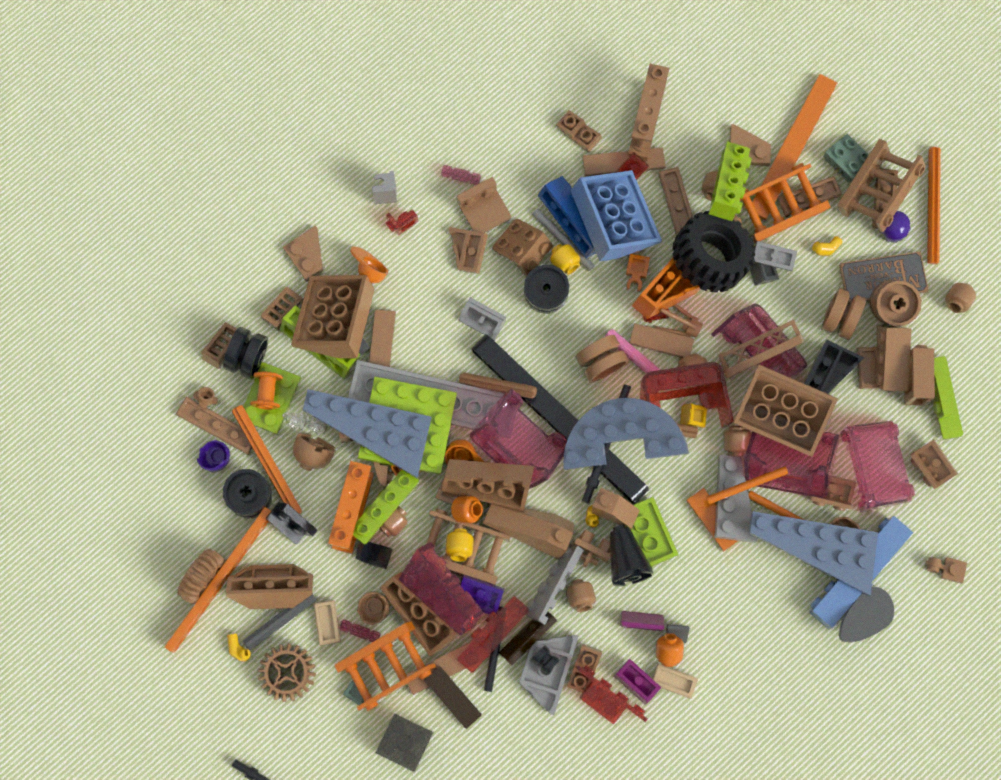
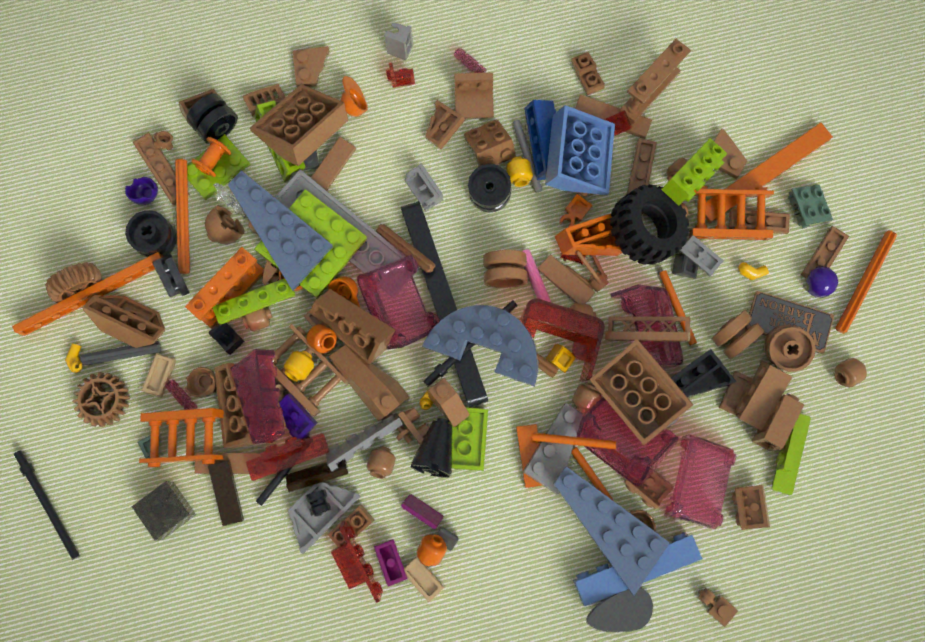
camera: 30 degrees right, 0 degrees up
medium nougat fence [837,139,925,233] -> none
none -> orange bar [659,270,697,346]

